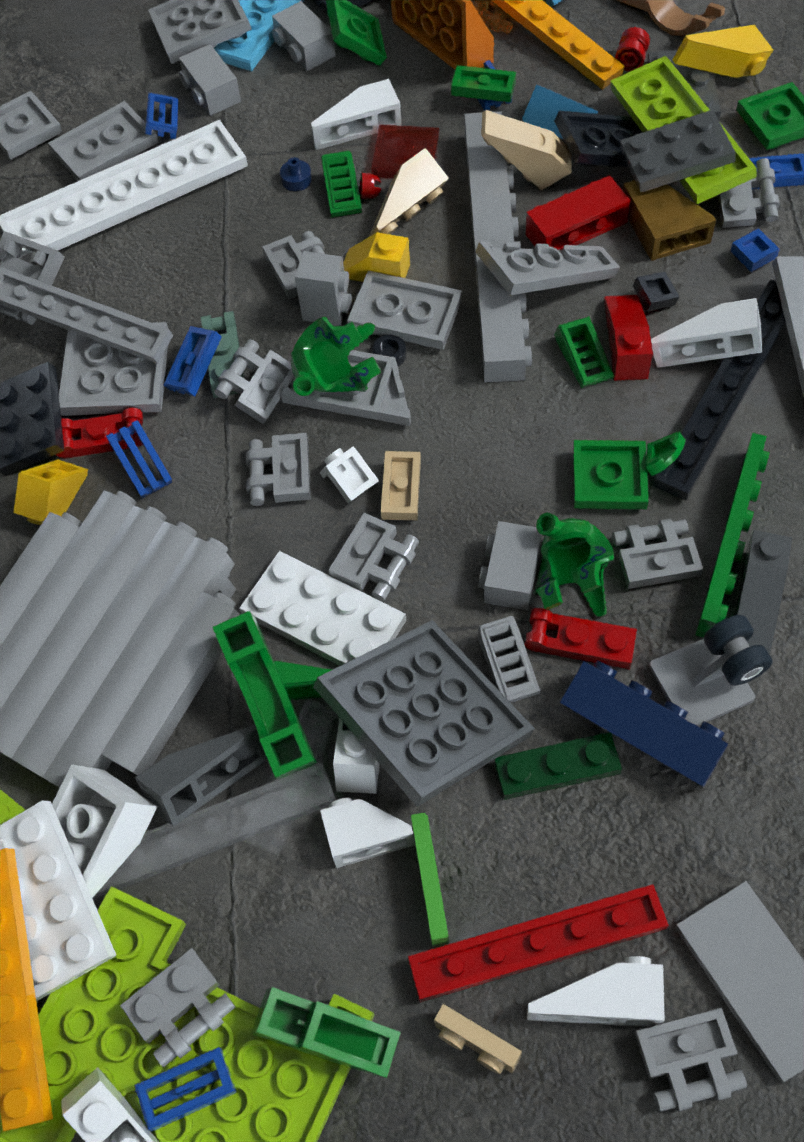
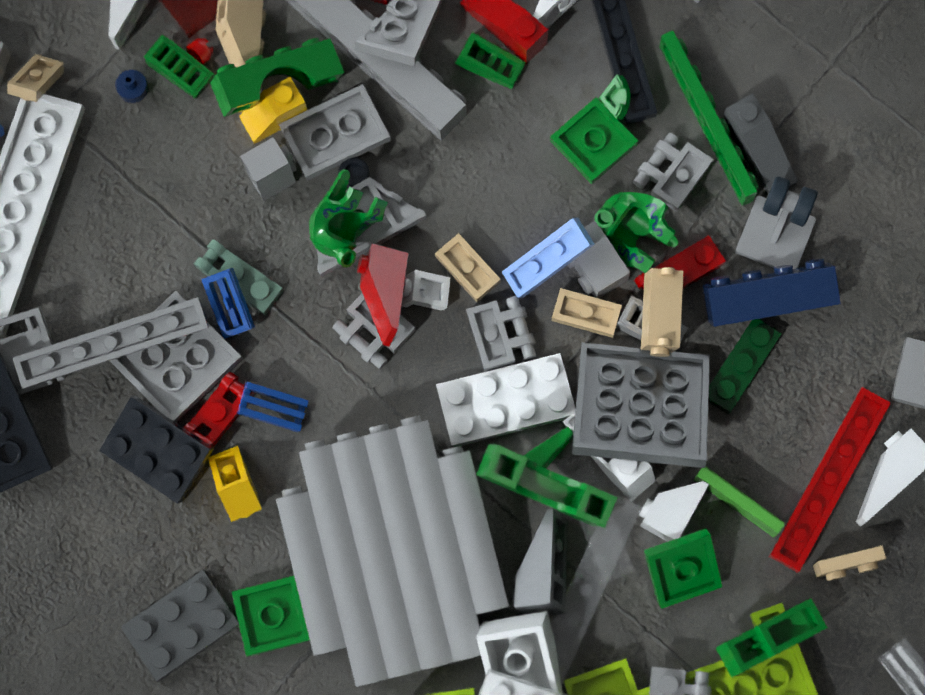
camera: 45 degrees left, 15 degrees up
light grey plate [214,339,294,424] -> none
light grey plate [262,231,325,299] -> none
none -> tan plate [7,54,64,102]
none -> green arch [210,38,344,117]
none -> slope [357,243,408,347]
none -> light blue plate [502,218,595,298]
none -> tan plate [551,288,622,338]
none -> tan brick [641,267,683,357]
none -> green plate [644,528,723,609]

